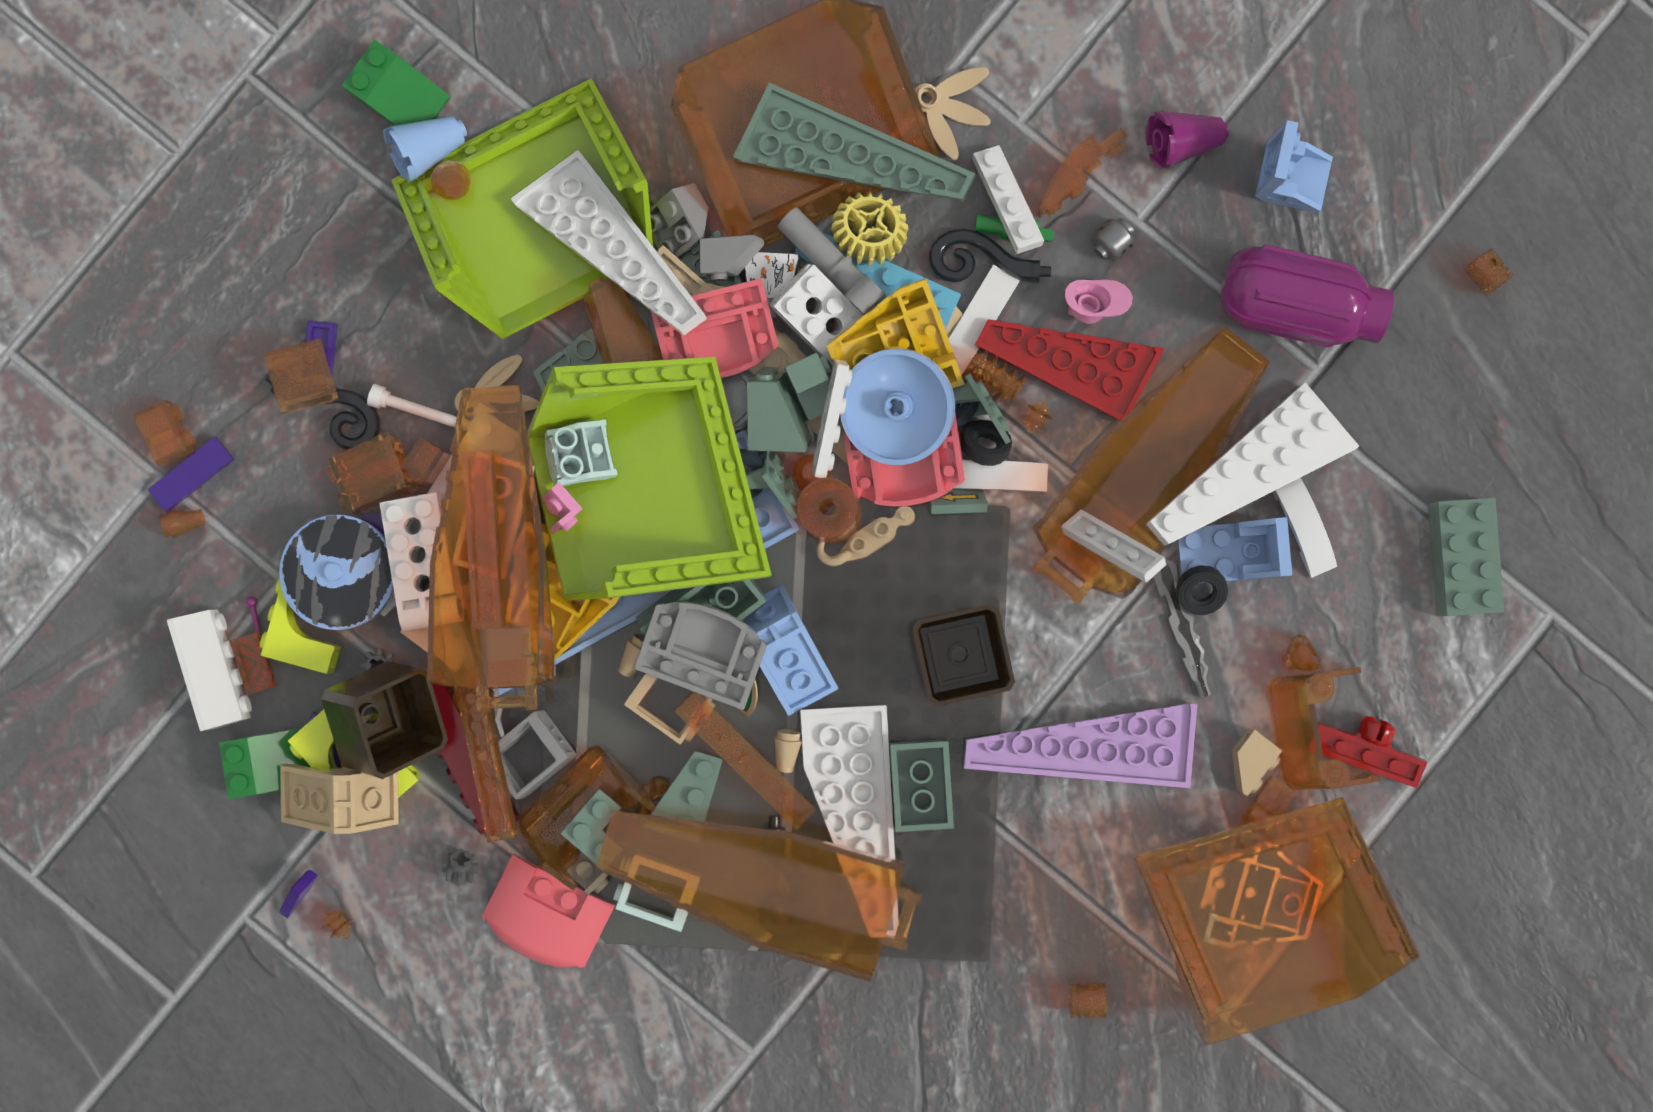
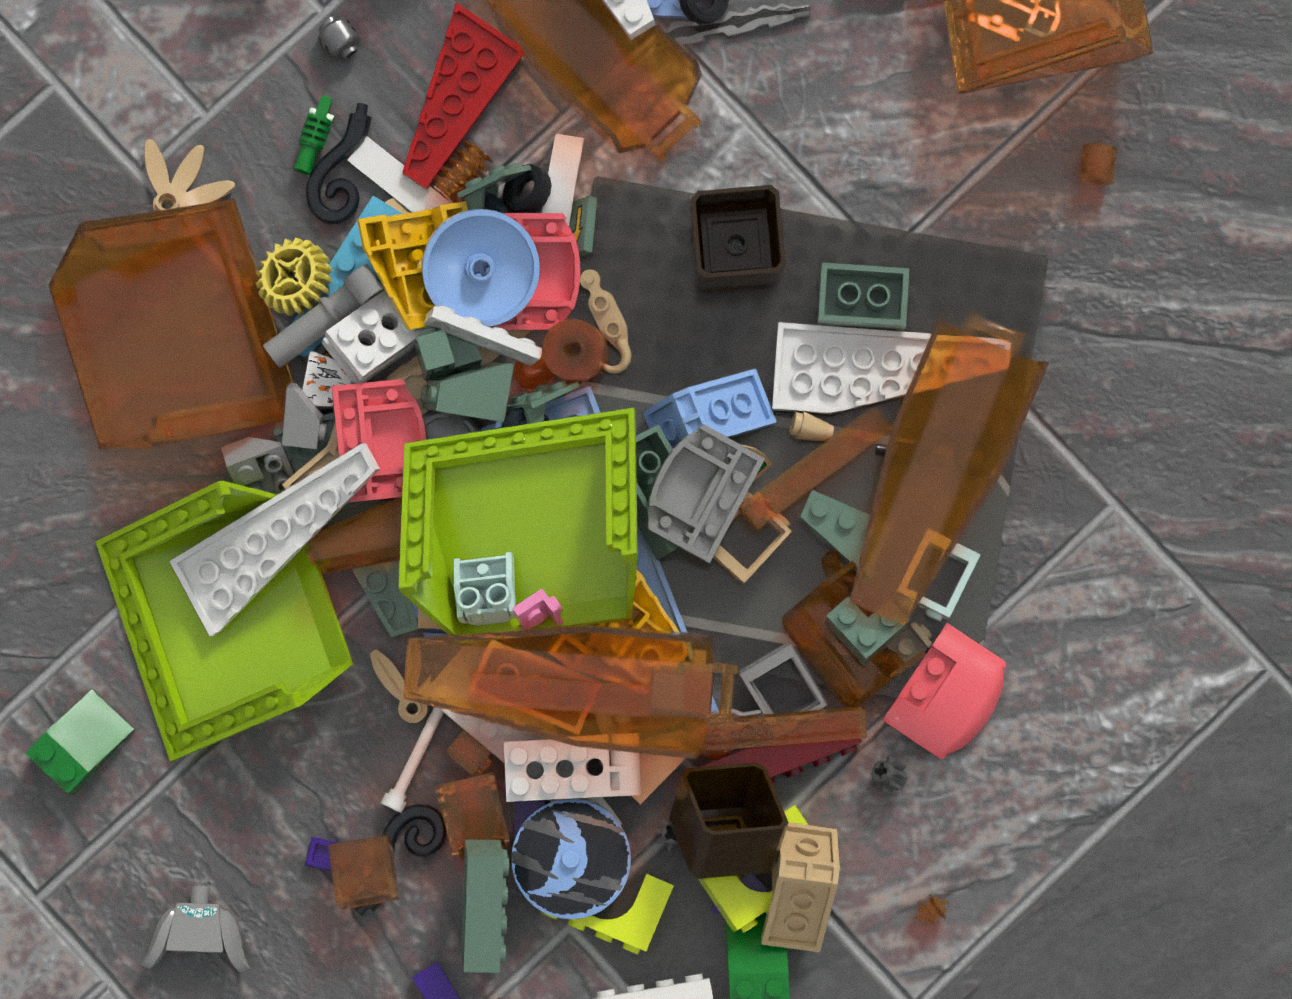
camera: 80 degrees left, 5 degrees down
clear orange tile [229,632,277,695] -> none
magenta hinge [246,596,262,655] -> none
dark purple tile [280,870,318,919] -> none
light blue cone [383,116,467,182] -> none
clear orange brick [431,161,471,200] -> none
tan cone [618,634,645,678] -> none
sand green wing [733,82,975,202] -> none
lavender wing [963,703,1197,788] -> none
white plate [972,145,1044,254] -> none
clear orange wheel [1021,401,1053,433] -> none
clear orange slope [1037,128,1128,218] -> none
white plate [1061,509,1166,583] -> none
bright pink piece [1064,280,1133,324] -> none
none -> light grey torso [140,886,251,973]
none -> sand green brick [461,839,509,973]

